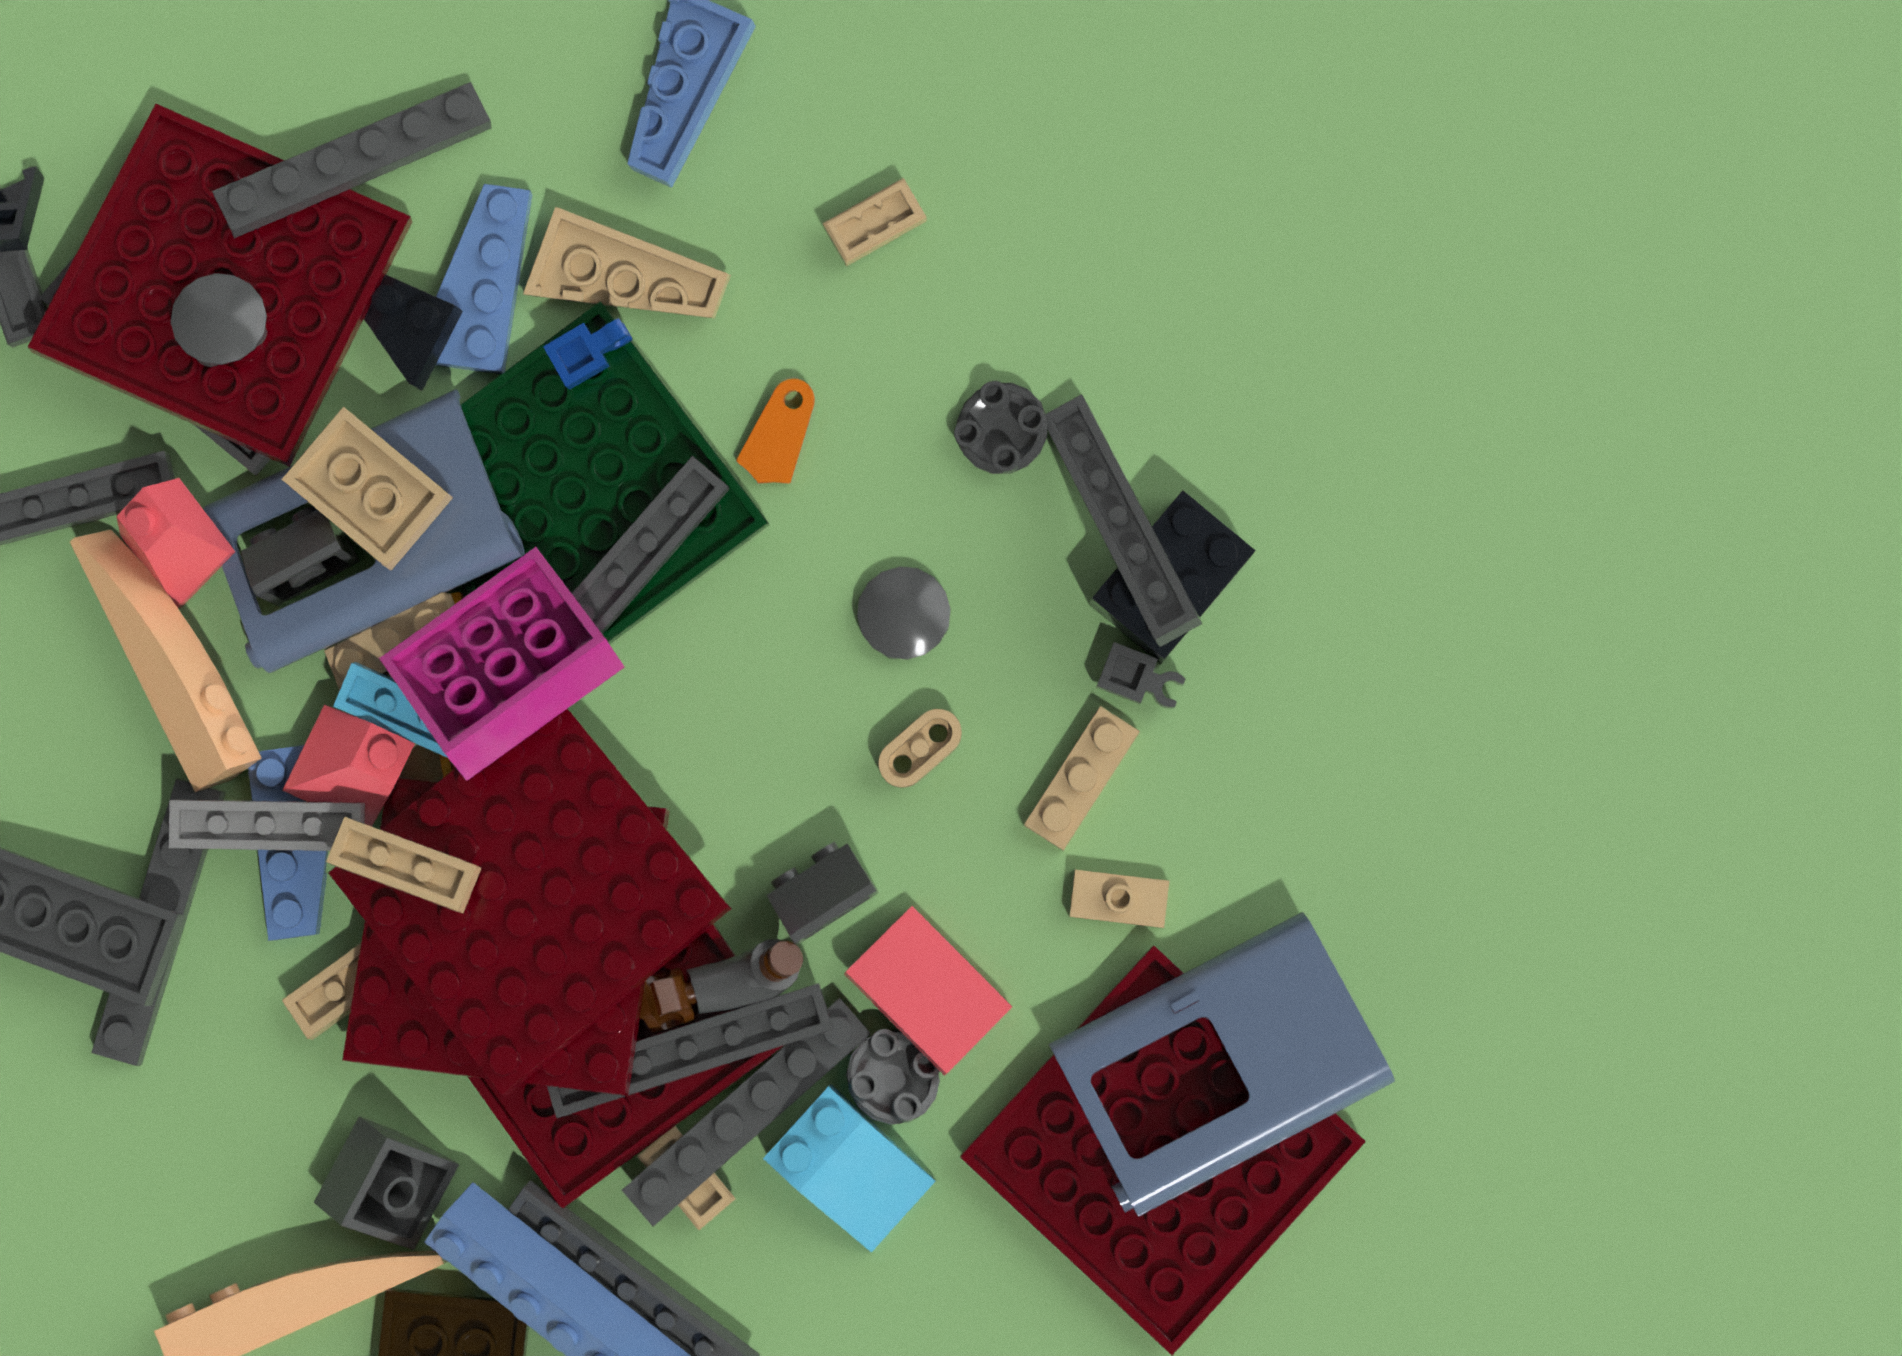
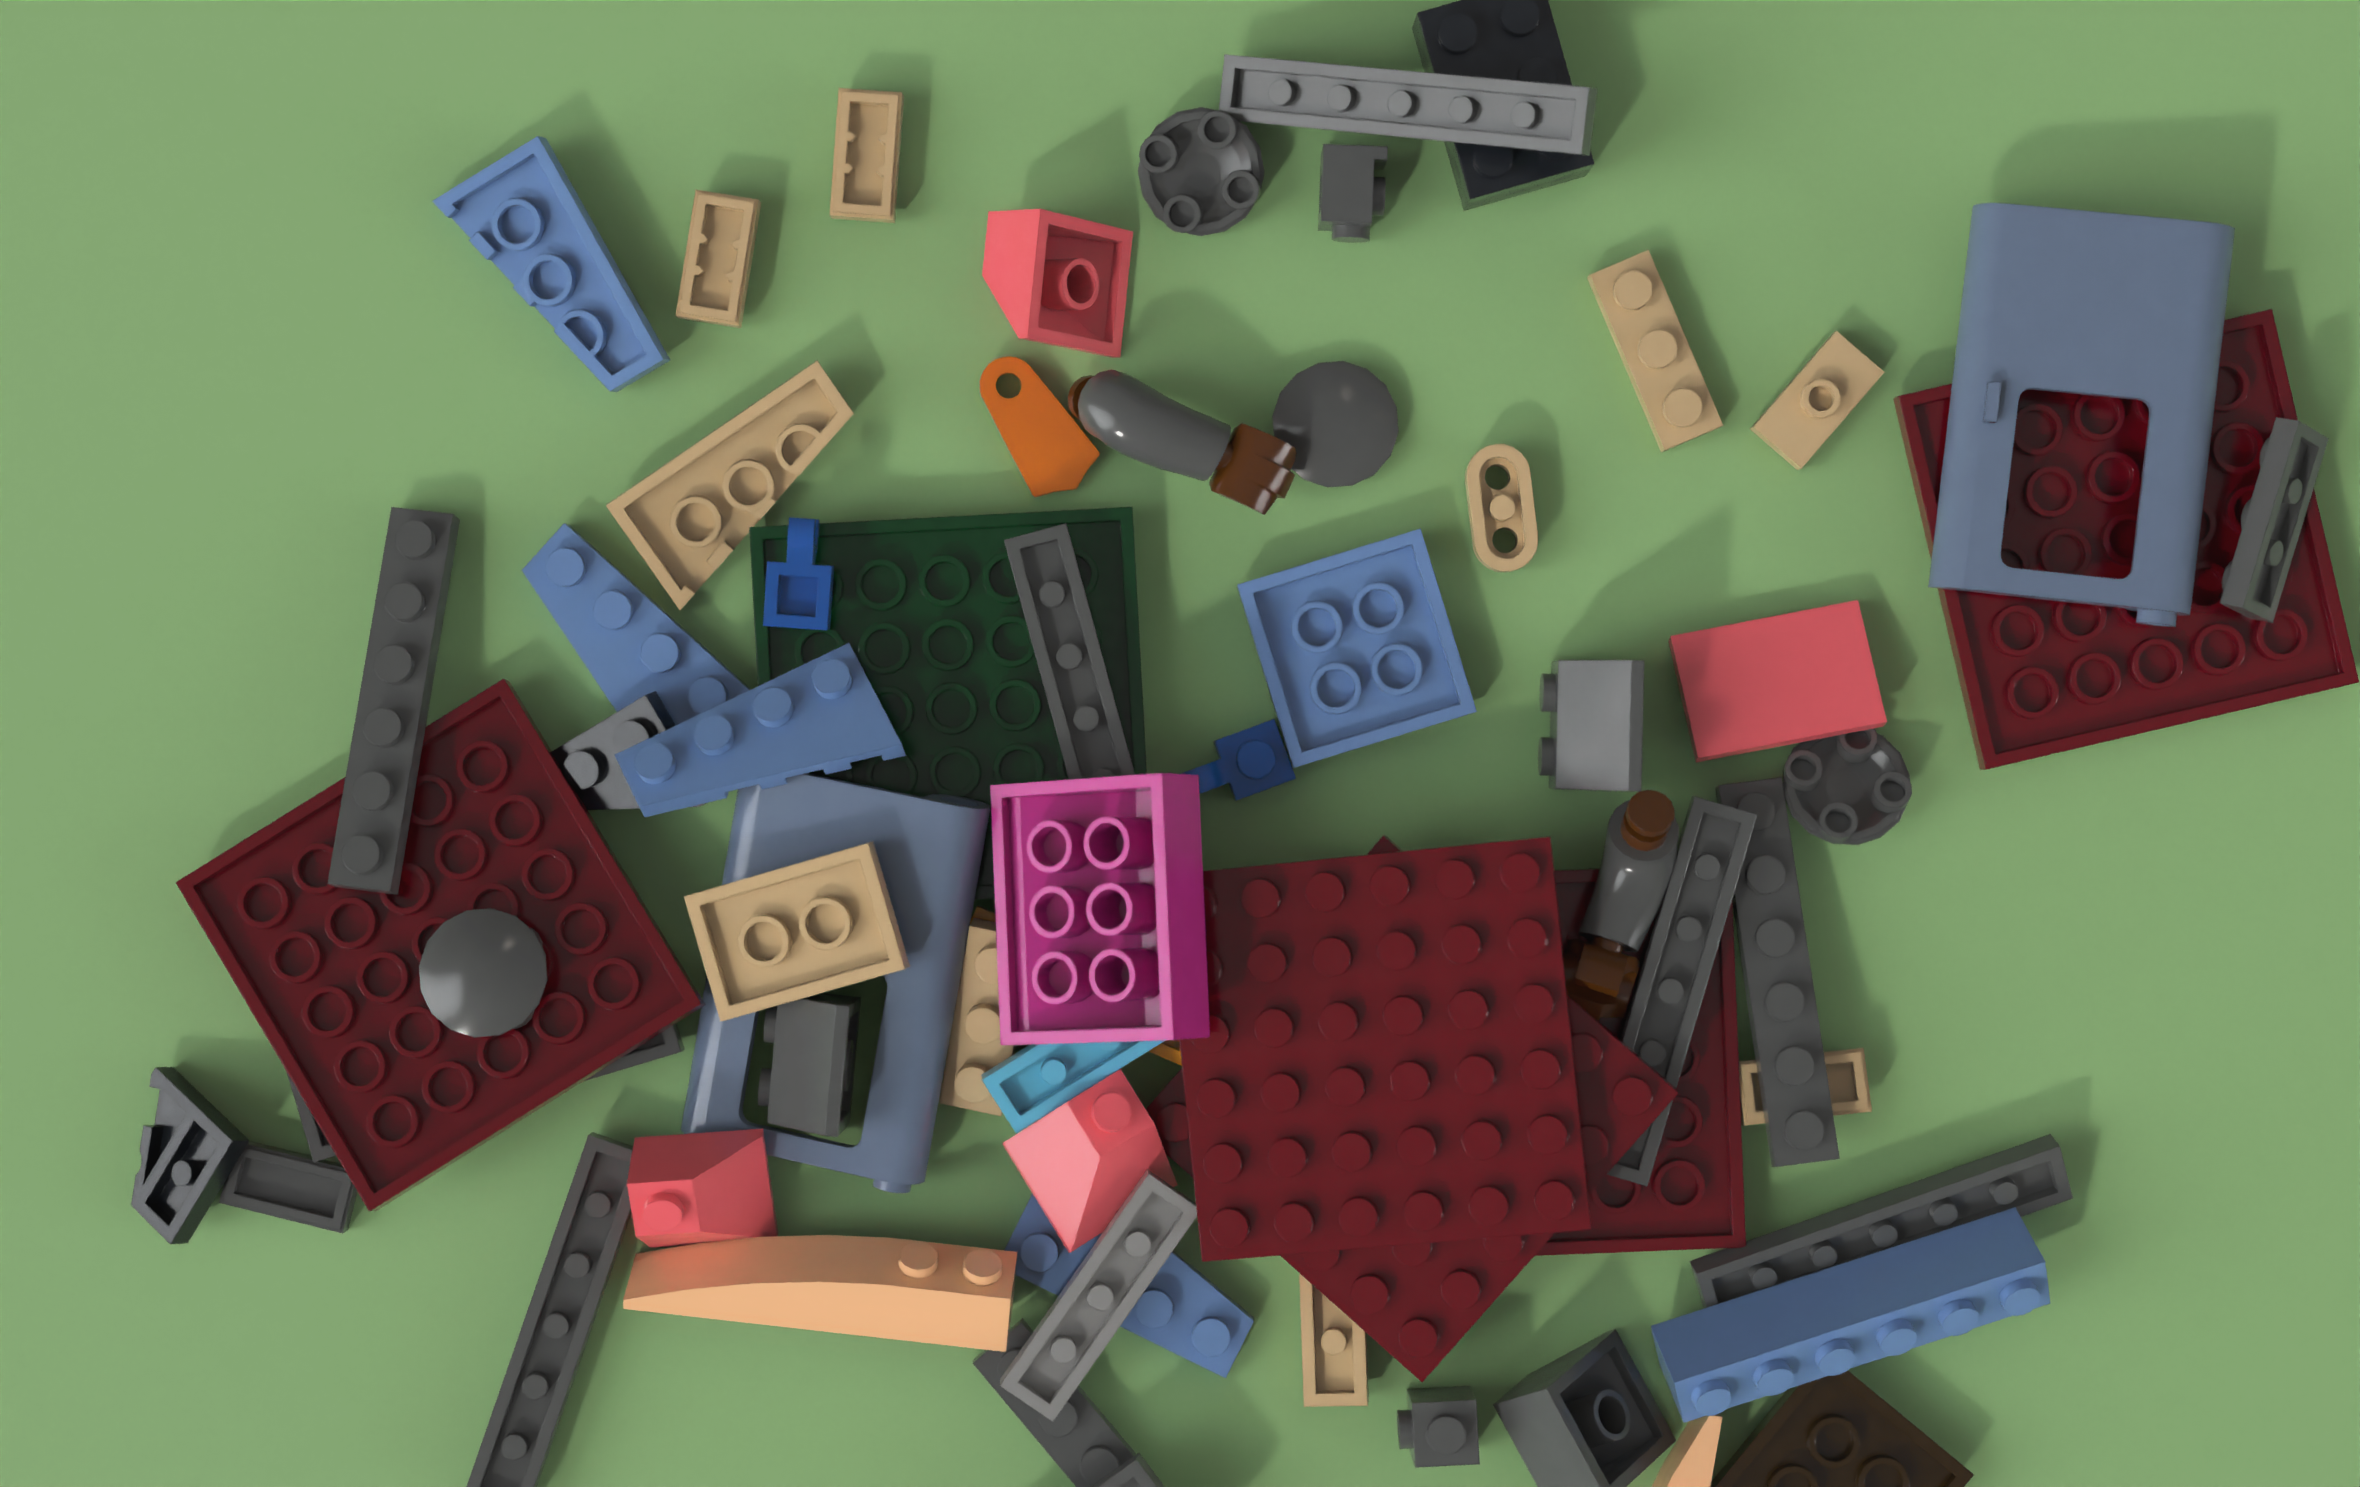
camera: 50 degrees left, 5 degrees up
tan plate [326,817,481,914] -> none
medium azure slope [763,1084,936,1253] -> none
dark grey plate [1096,642,1186,709] -> none
none -> medium blue wing [615,643,906,817]
none -> tan plate [675,190,761,328]
none -> coral slope [982,209,1133,358]
none -> dark grey piece [1068,370,1297,515]
none -> blue plate [1180,719,1296,801]
none -> medium blue plate [1237,528,1477,768]
none -> dark grey brick [1318,144,1388,243]
none -> dark grey brick [1397,1386,1480,1468]
none -> dark grey plate [2220,417,2329,623]

